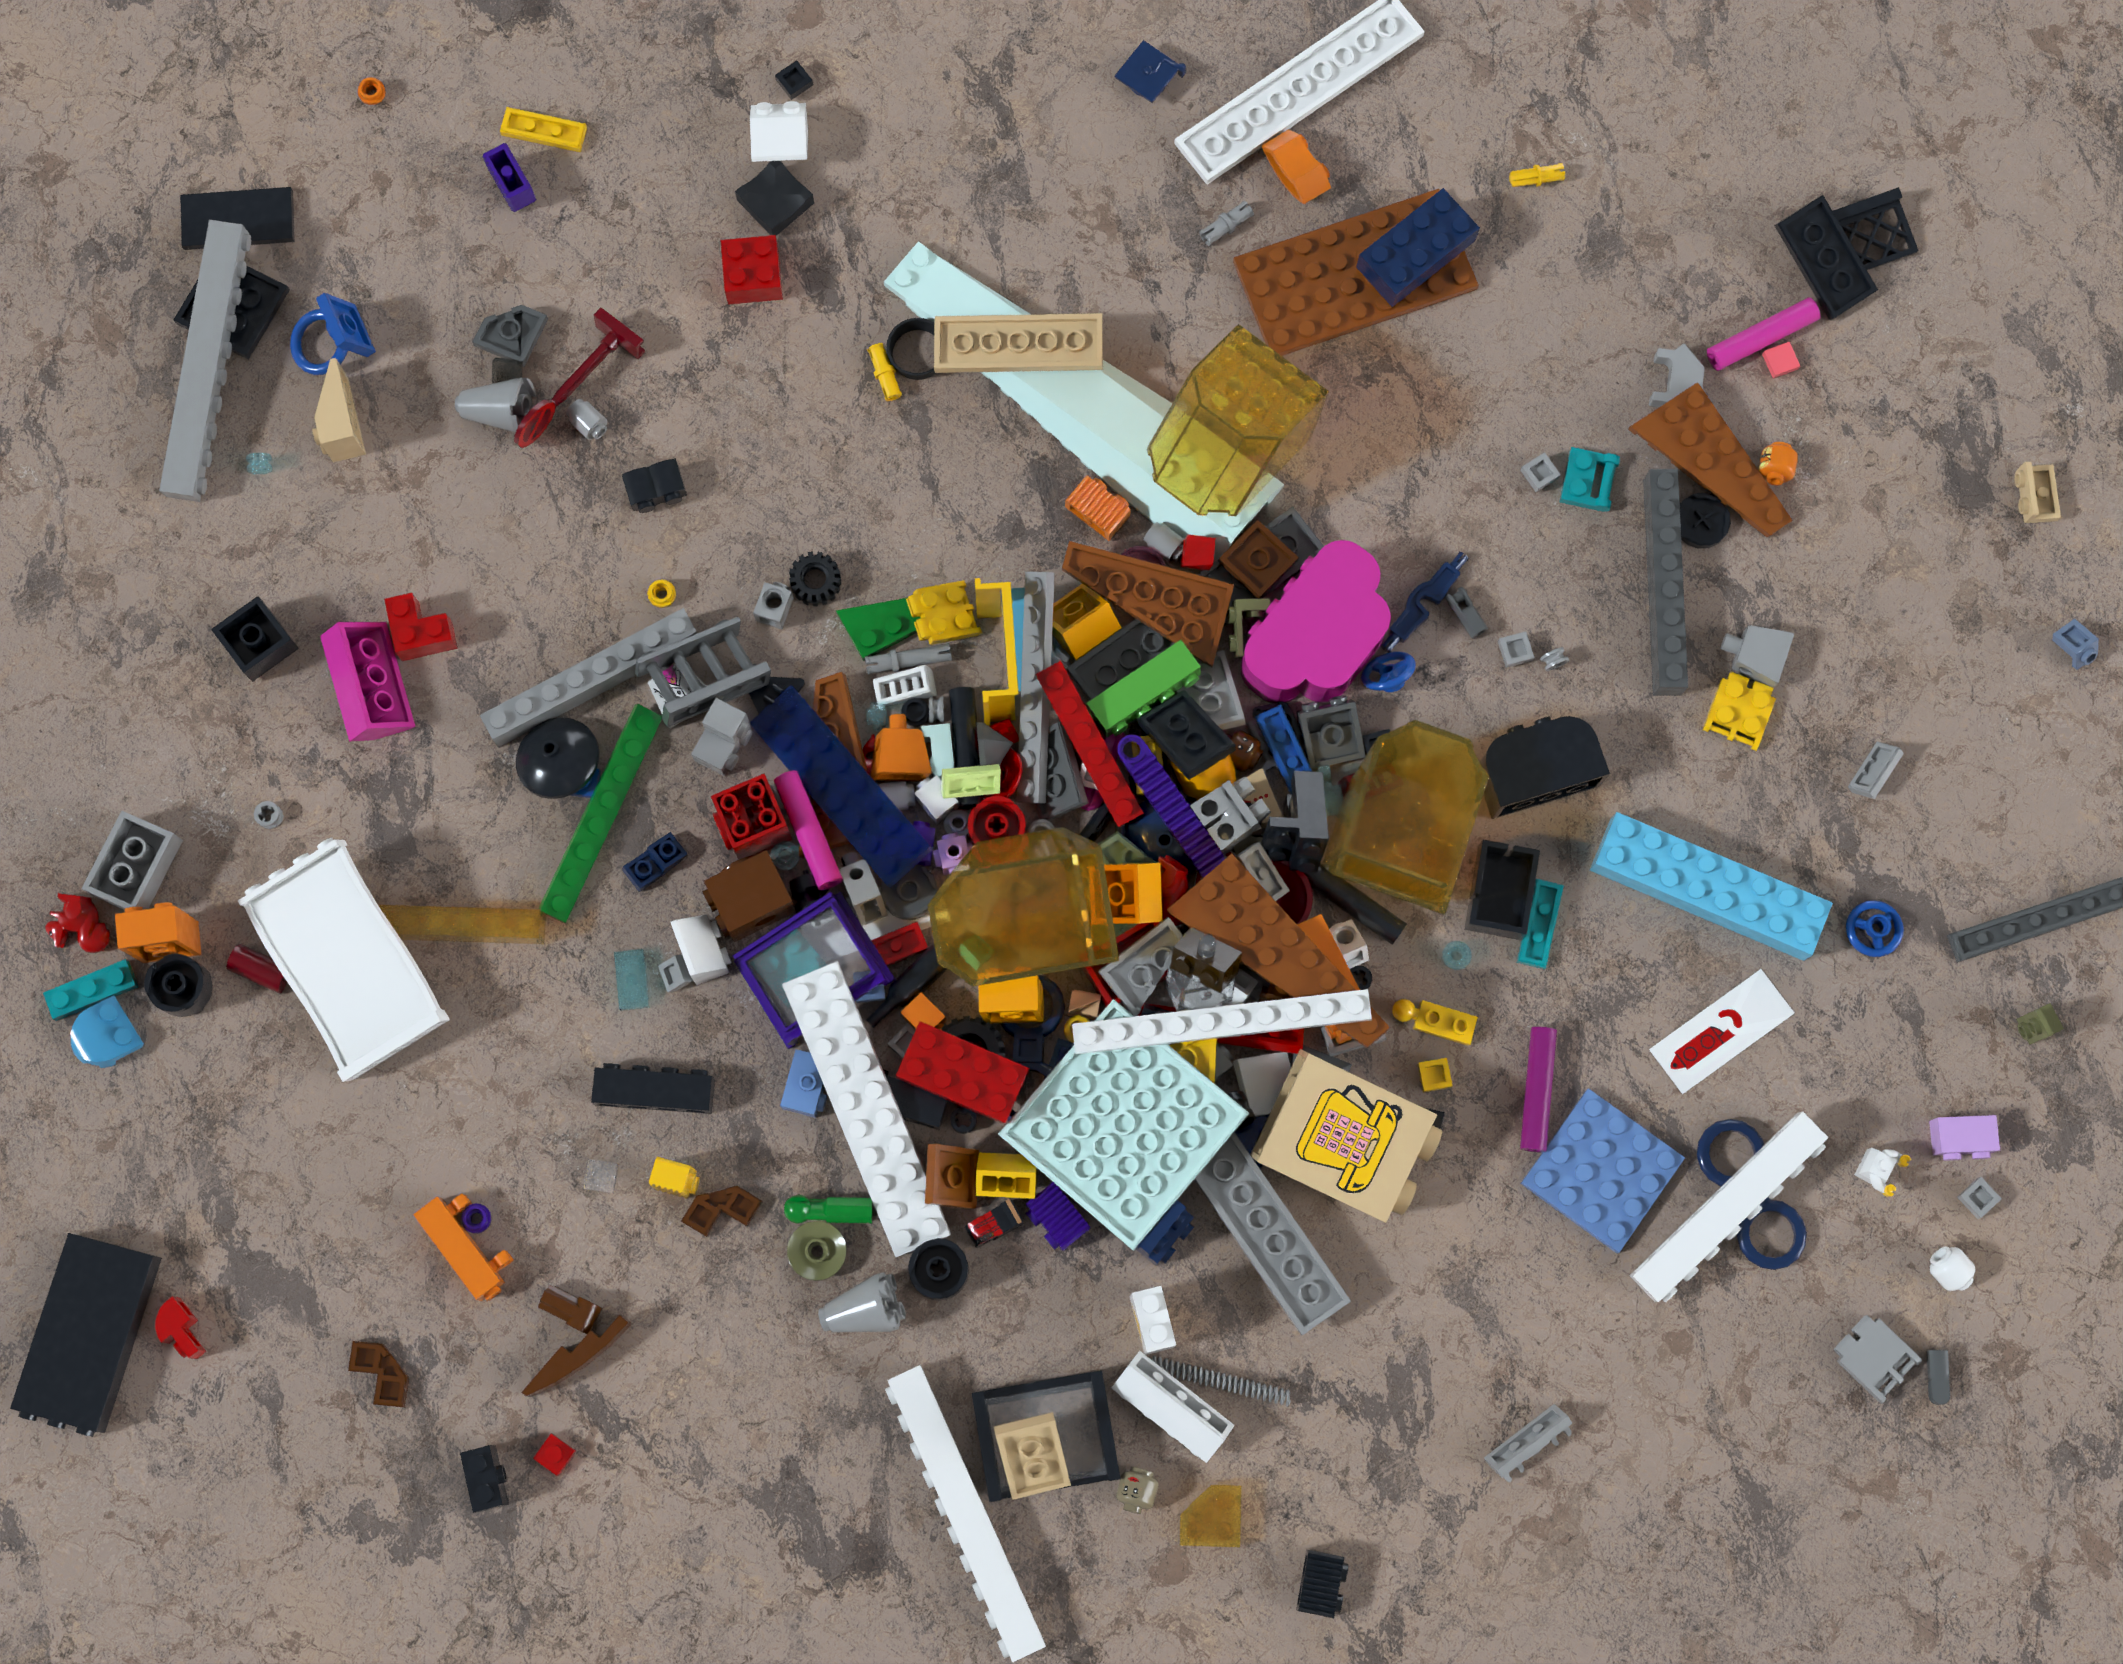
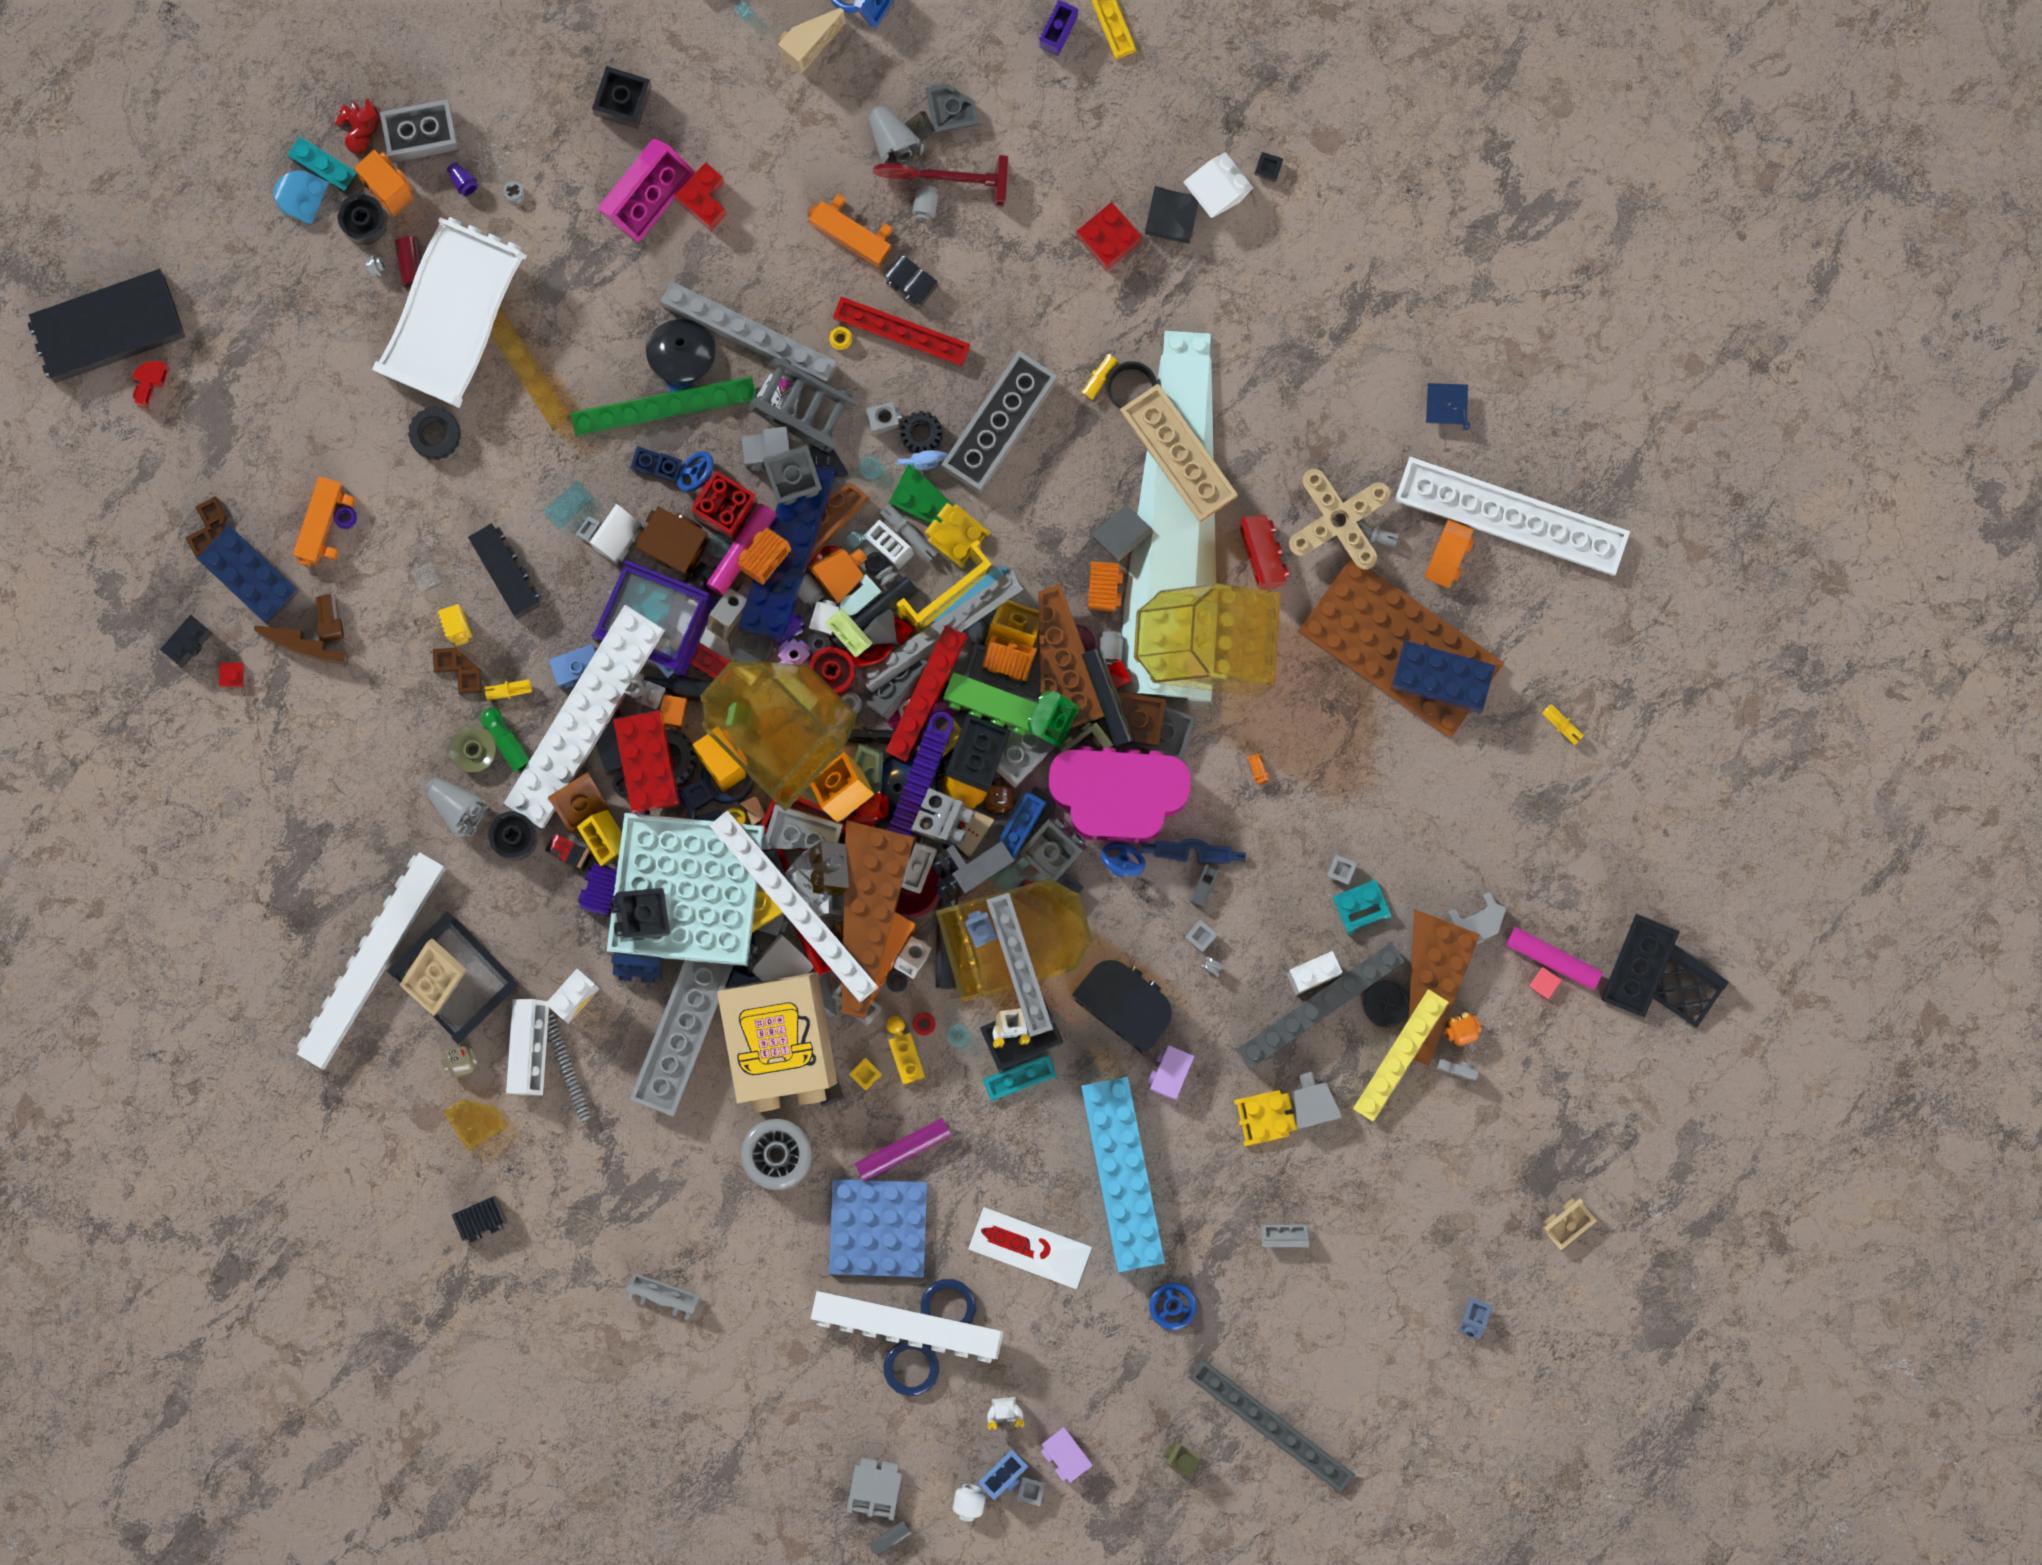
camera: 60 degrees right, 5 degrees up
none -> dark blue brick [197,525,299,625]
none -> light grey plate [366,254,386,277]
none -> black tyre [408,407,461,460]
none -> dark purple cone [447,162,478,197]
none -> yellow axle [485,679,532,701]
none -> black plate [610,888,670,942]
none -> light grey plate [625,679,666,710]
none -> blue piece [677,451,714,492]
none -> orange brick [738,527,791,585]
none -> light grey wheel [741,1119,813,1191]
none -> dark grey plate [763,444,822,505]
none -> orange brick [808,193,893,268]
none -> red plate [833,296,971,367]
none -> clear light blue plate [860,456,883,480]
none -> light blue hand [897,450,948,470]
none -> red plate [912,1012,936,1036]
none -> light grey brick [941,351,1057,495]
none -> sand blue bracket [964,910,998,948]
none -> medium blue brick [978,1449,1028,1500]
none -> orange brick [982,634,1037,681]
none -> light grey plate [986,893,1053,1037]
none -> white piece [993,1008,1030,1048]
none -> green slope [1027,691,1081,748]
none -> black piece [1082,648,1135,747]
none -> dark grey tile [1091,505,1154,562]
none -> lavender brick [1148,1045,1194,1101]
none -> red slope [1239,515,1289,592]
none -> orange pin [1247,753,1270,785]
none -> white brick [1287,951,1342,996]
none -> tan piece [1289,469,1390,570]
none -> light yellow plate [1353,989,1449,1121]
none -> light grey plate [1437,1059,1479,1082]

